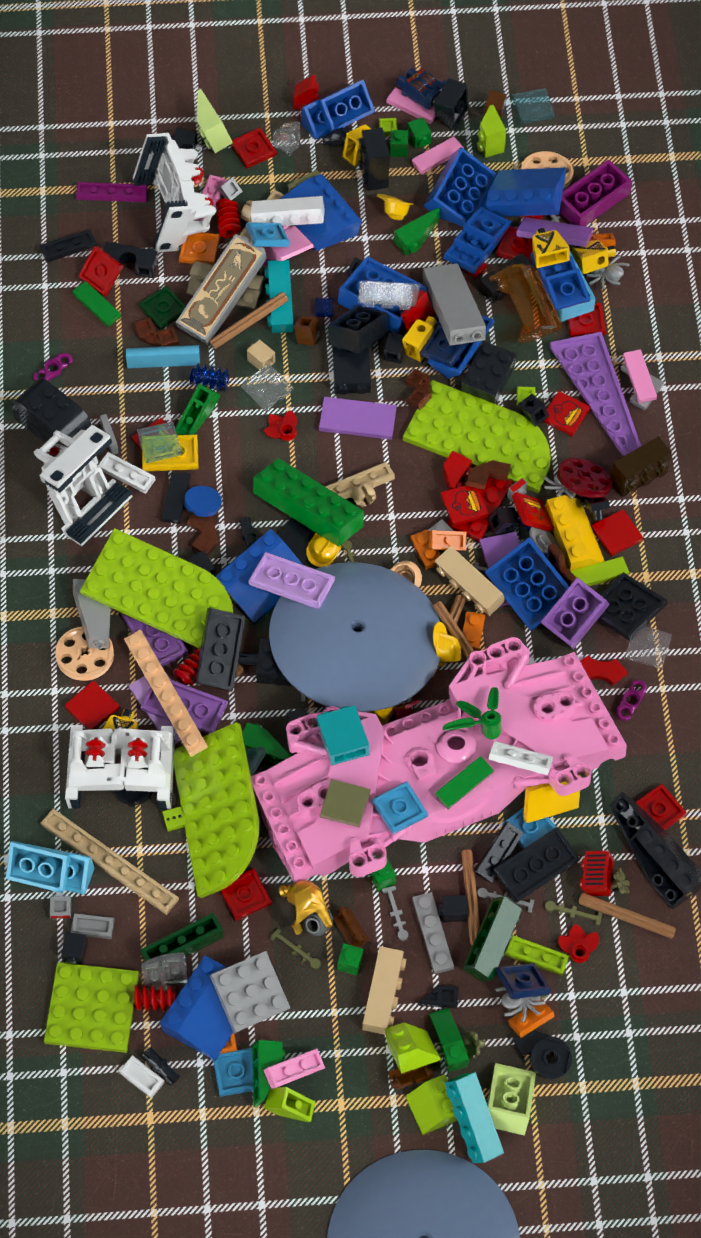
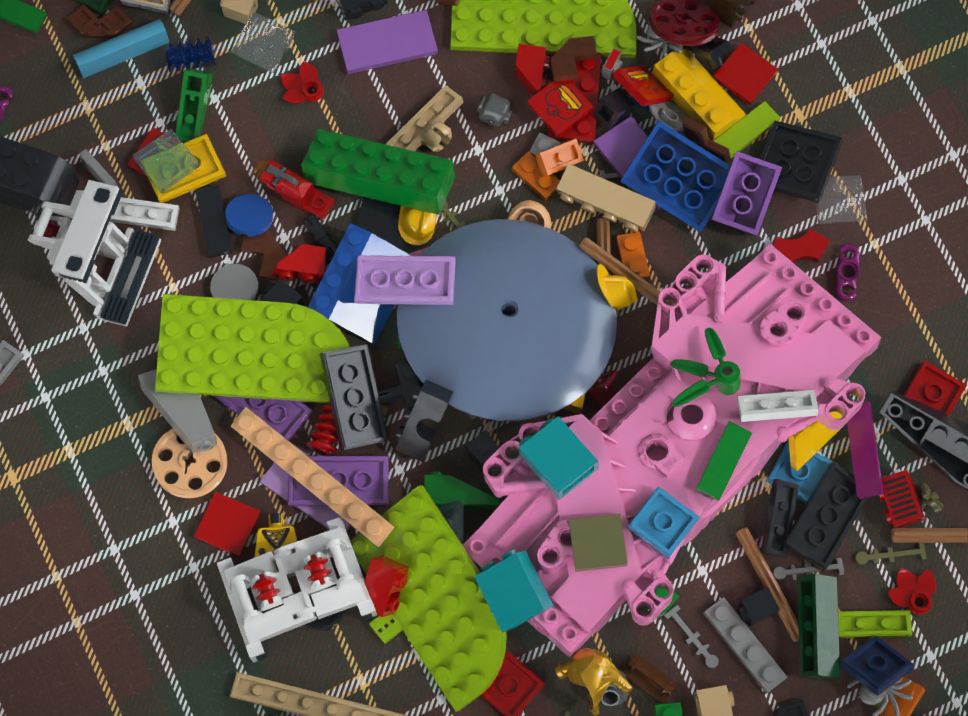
camera: 25 degrees left, 10 degrees up
none -> light grey tile [210,264,259,301]
none -> red plate [253,158,335,222]
none -> red slope [272,244,326,284]
none -> red slope [364,556,409,617]
none -> black arch [395,379,453,462]
none -> teal brick [474,549,554,632]
none -> dark grey head [476,93,513,128]
none -> magenta tile [847,401,884,499]

